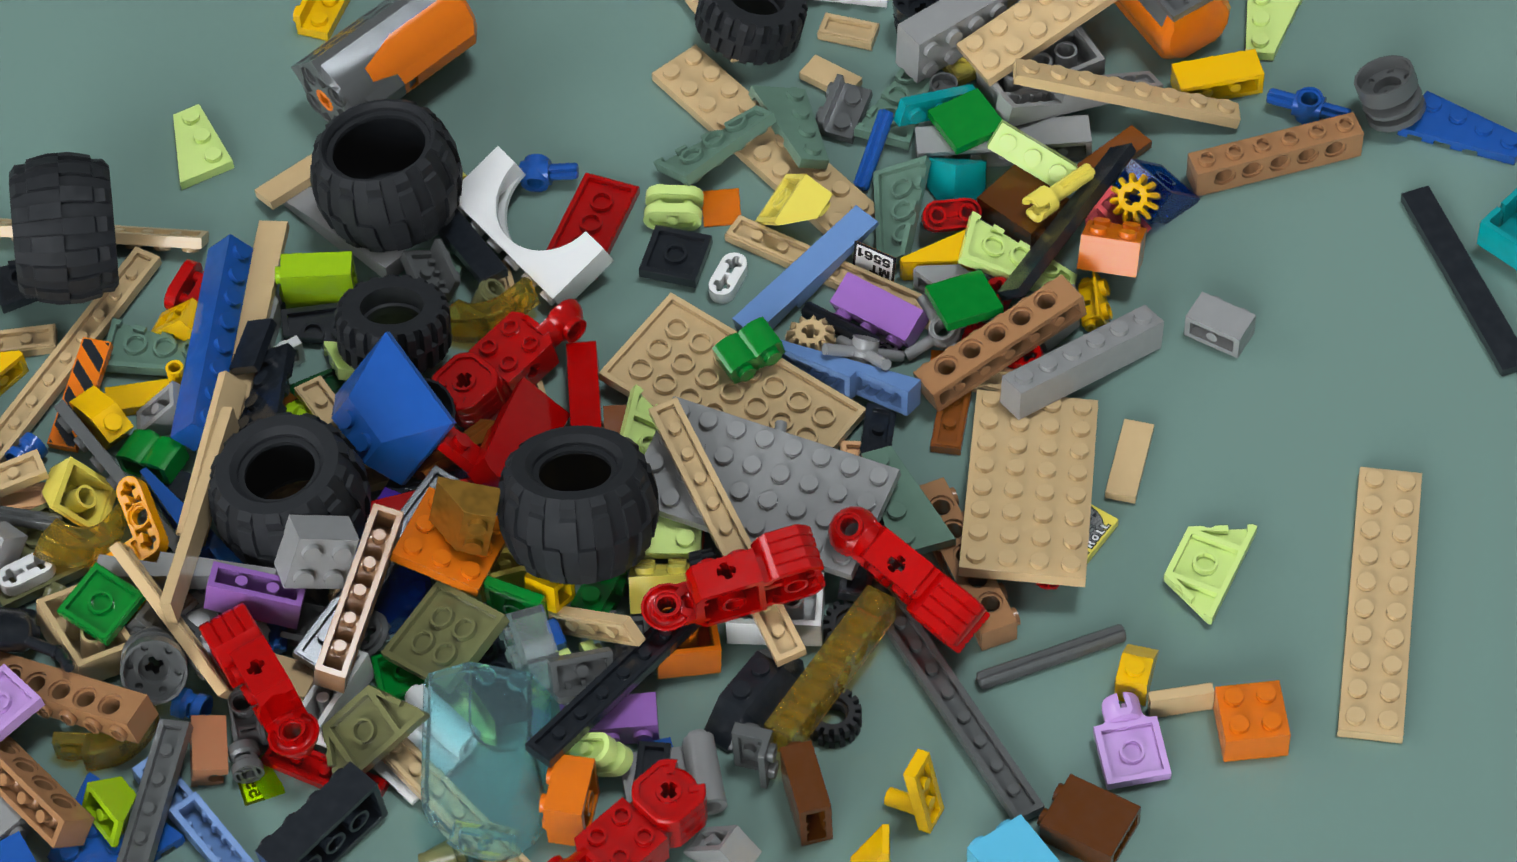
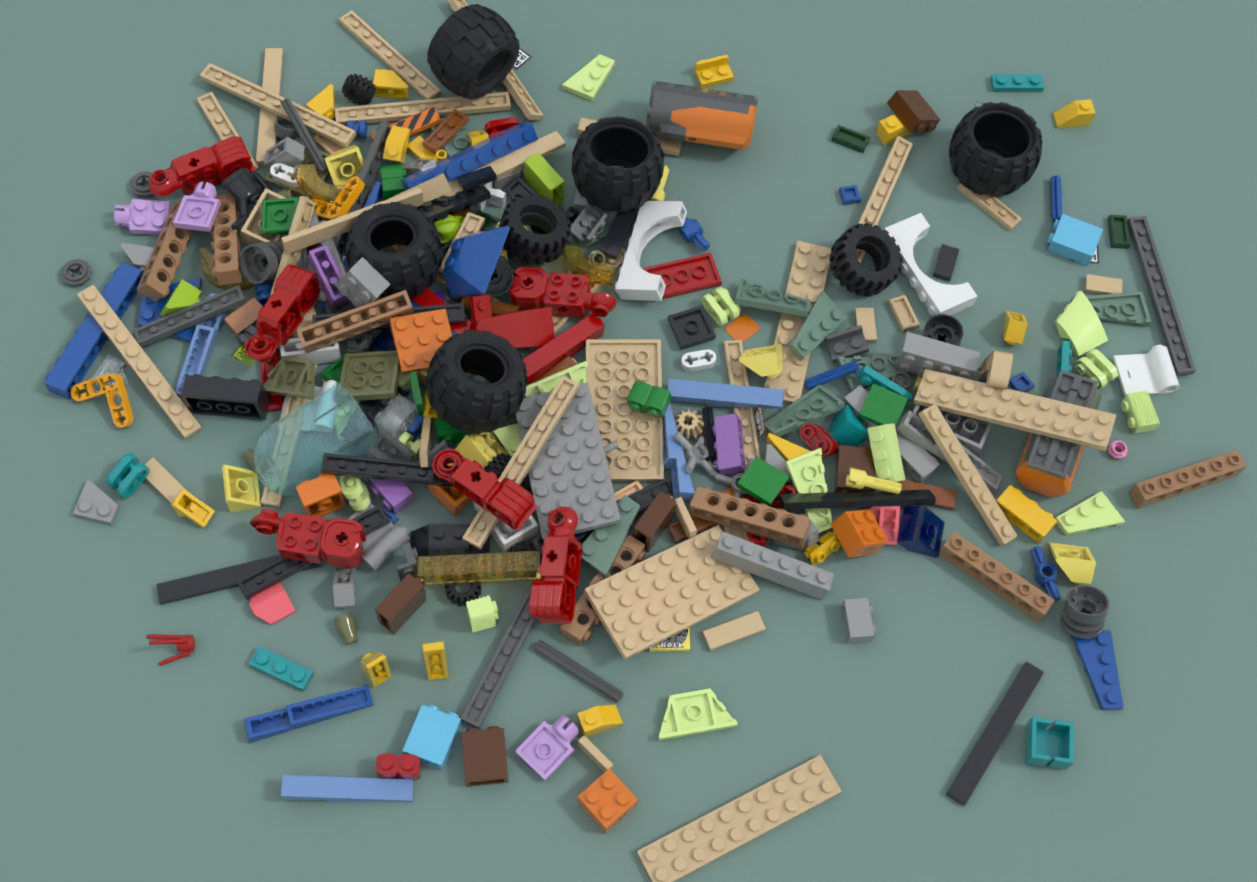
camera: 45 degrees right, 10 degrees up
pearl gold slope [429,476,500,556] -> none
yellow gear [1109,173,1161,224] -> none
none -> dark orange tile [422,109,469,155]
none -> yellowish green brick [466,595,499,632]
none -> reddish brown brick [633,491,677,553]
none -> tan tile [675,497,697,539]
none -> light yellow slope [1049,542,1096,585]

